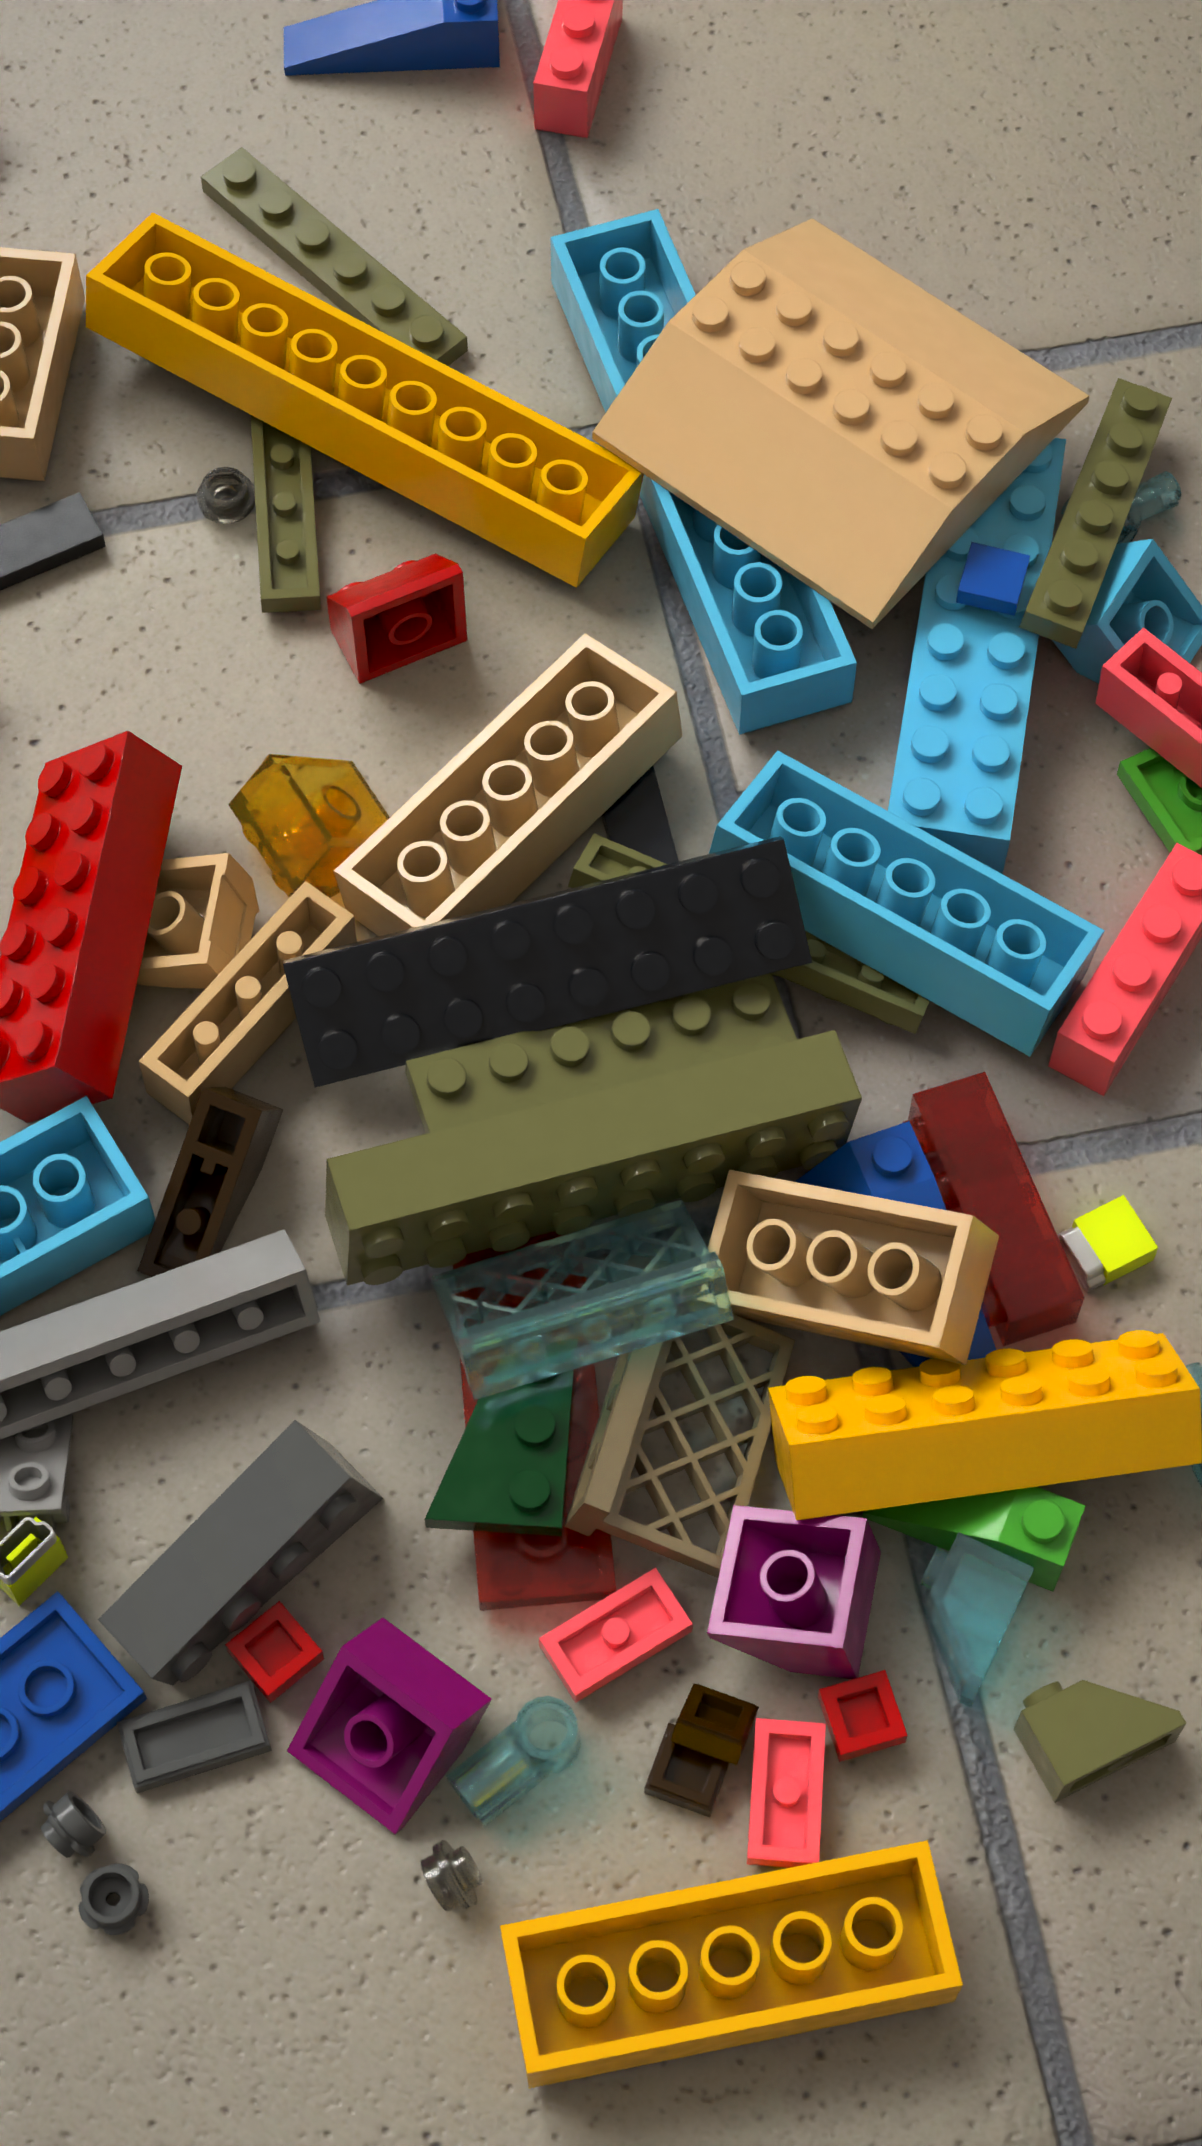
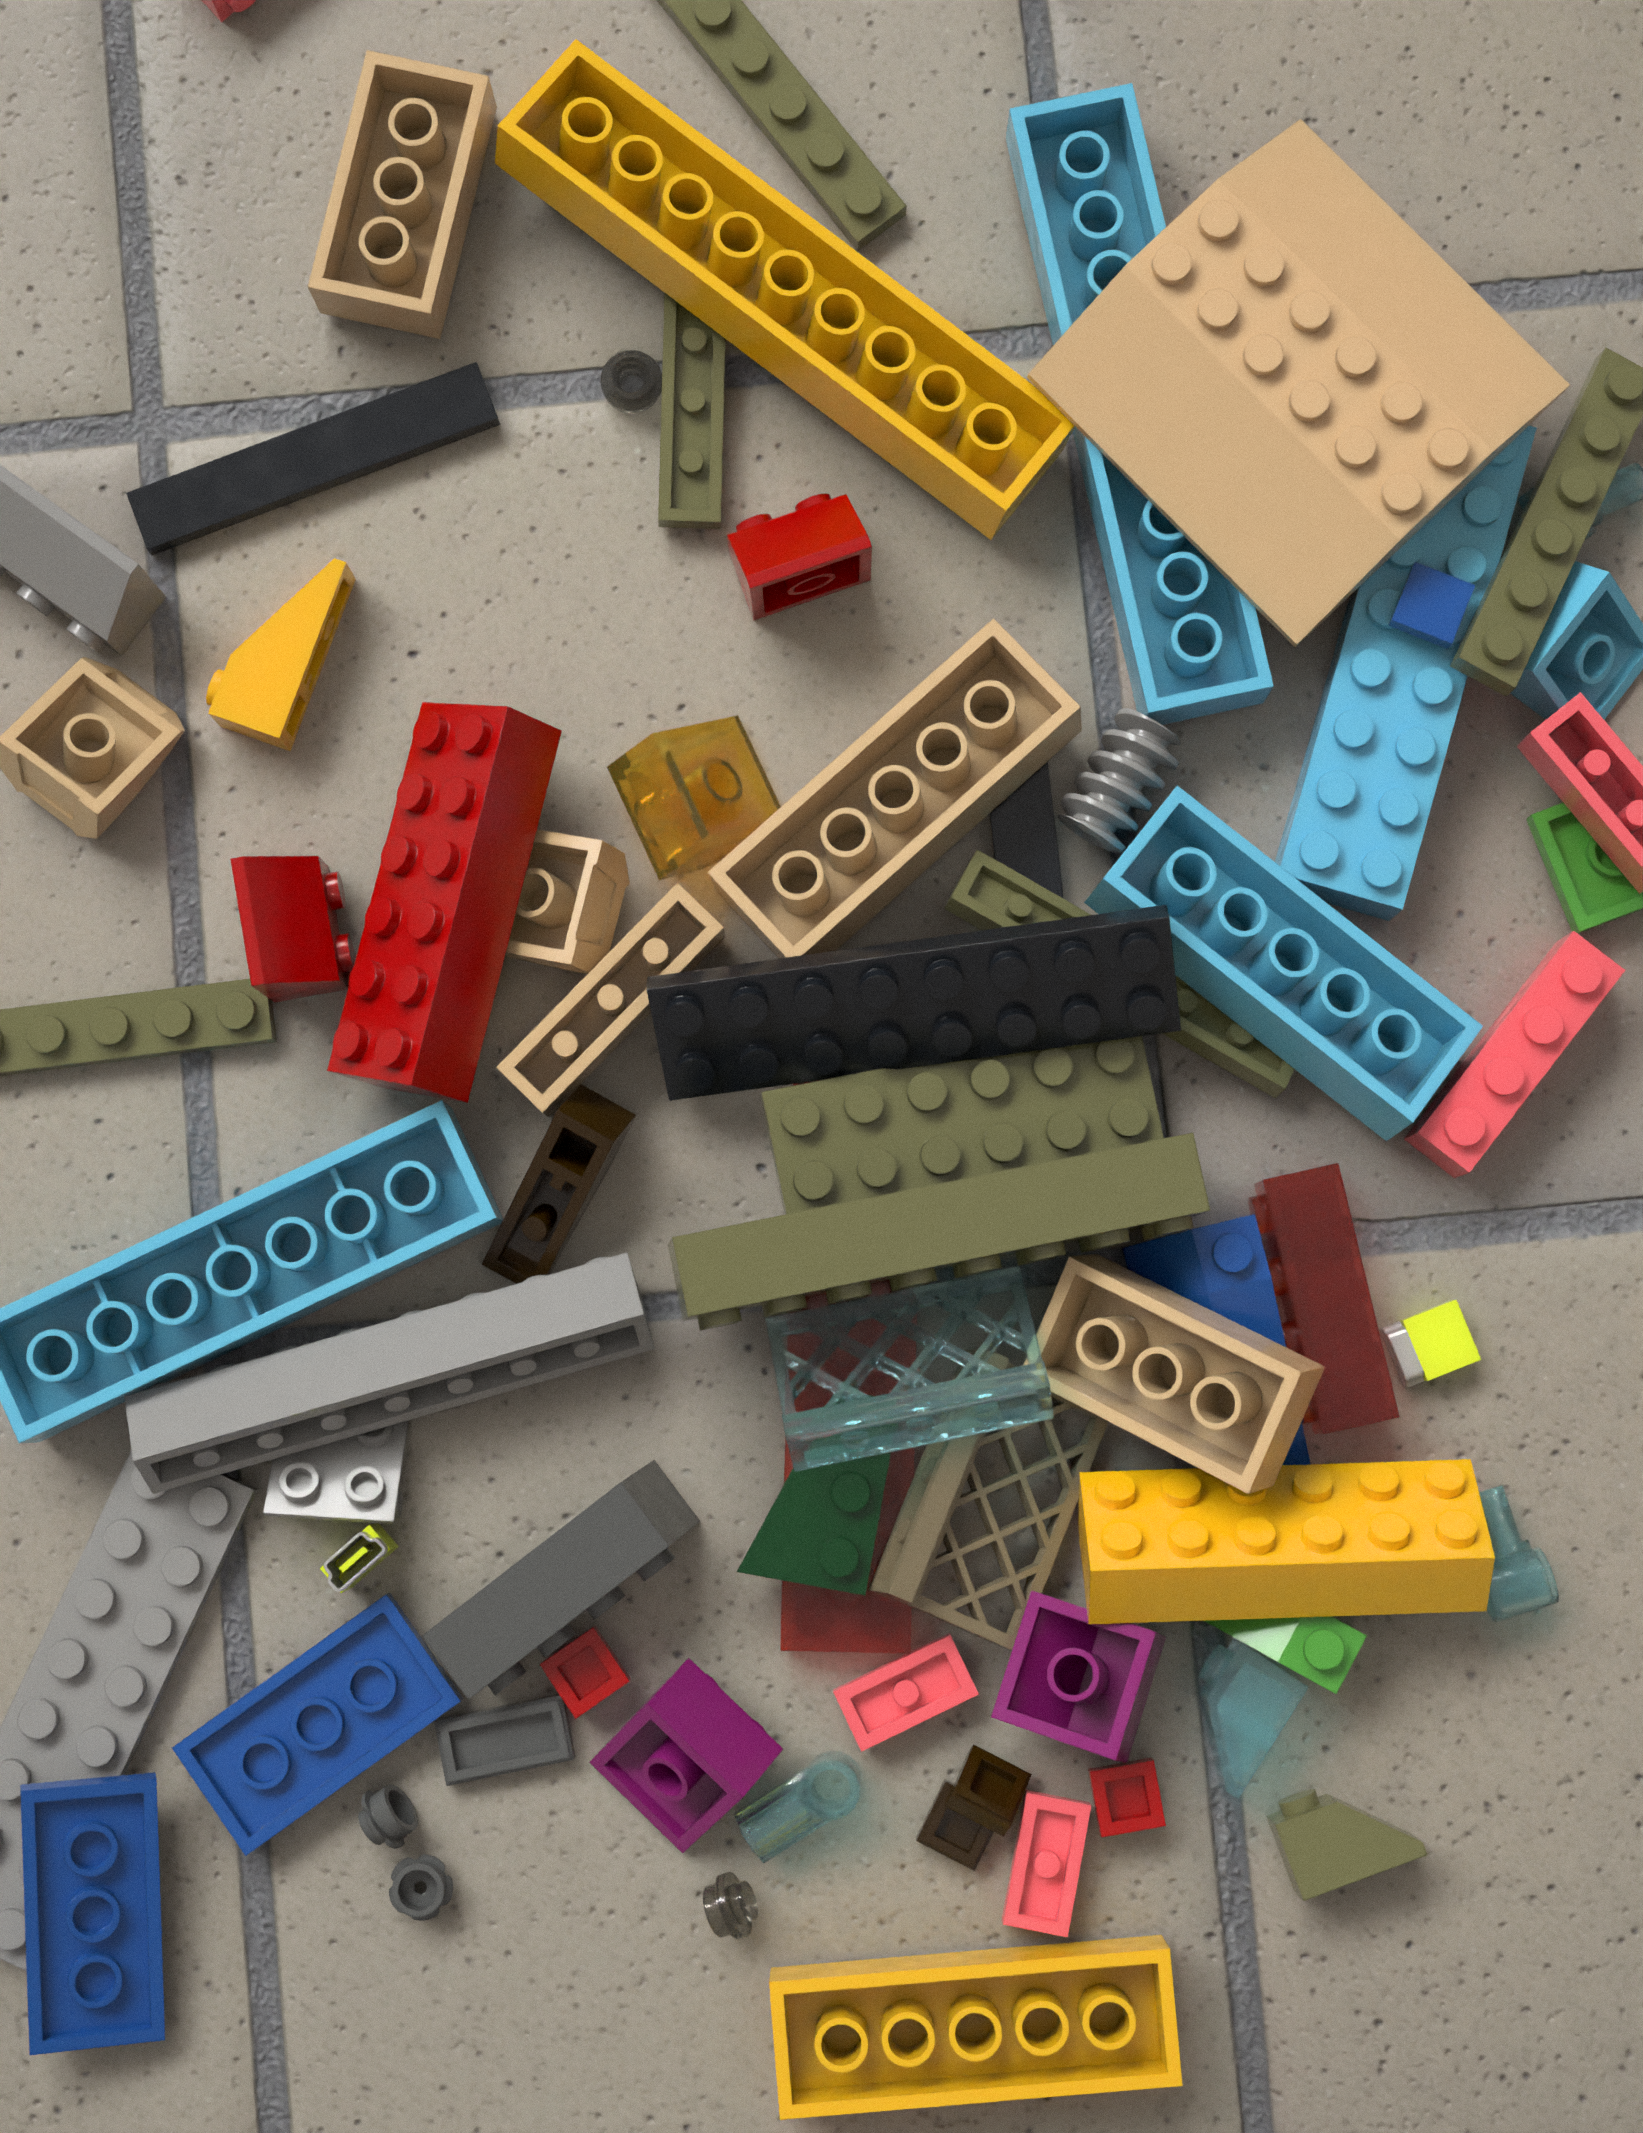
camera: 10 degrees right, 20 degrees up
none -> light grey piece [1057,708,1181,854]

